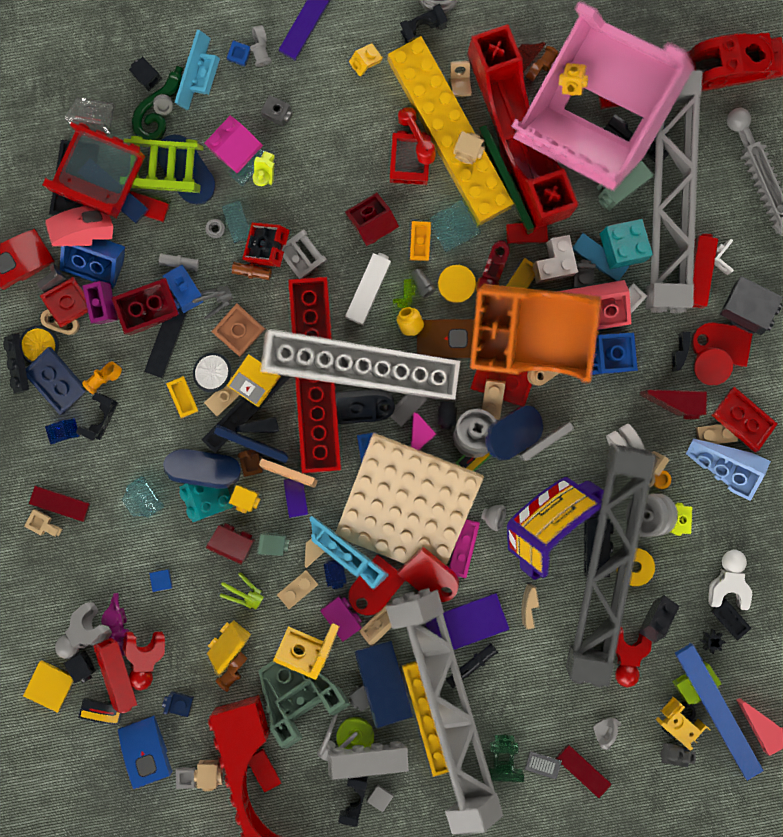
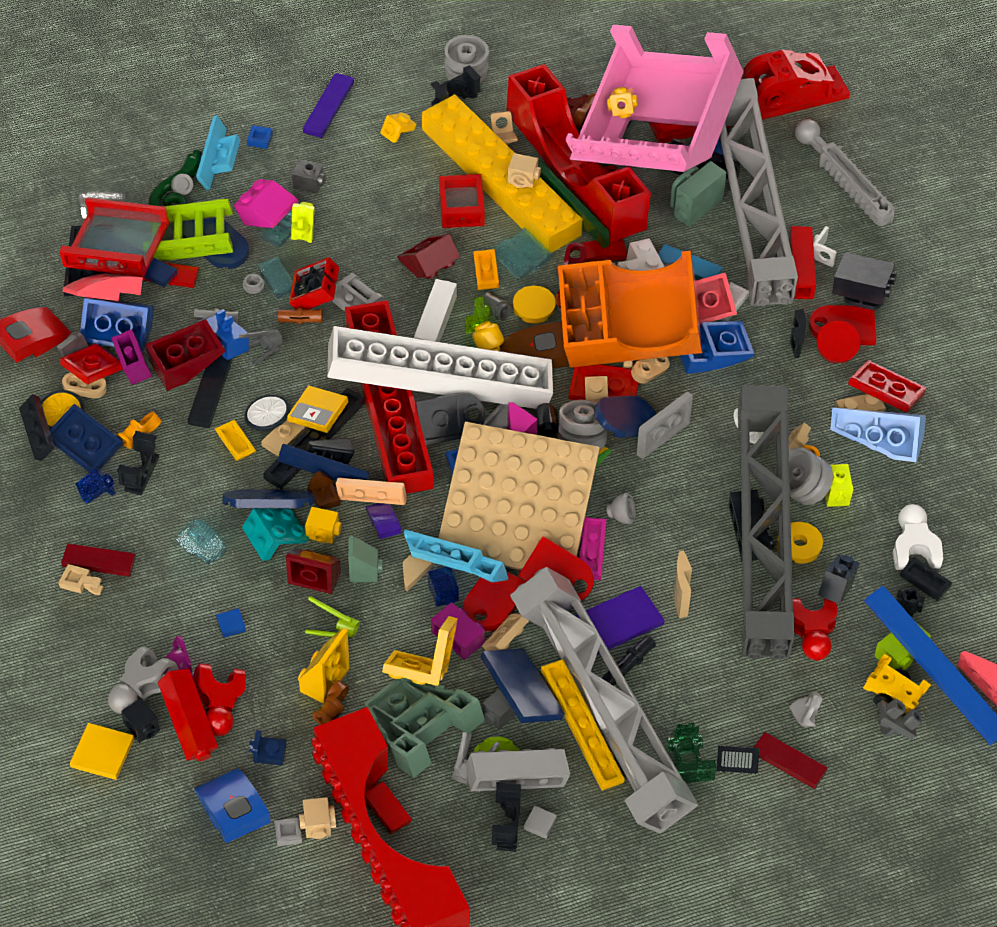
camera: 10 degrees left, 35 degrees down
slope [78,697,122,725] -> none
black brick [129,56,162,92] -> none
nougat tile [211,303,265,357] -> none
light grey connector [250,25,272,67] -> none
tan plate [277,569,319,609] -> none
red piece [397,107,436,165] -> none
panel [507,477,604,580] -> none
teal brick [600,219,653,270] -> none
dark red slope [640,390,707,420] -> none

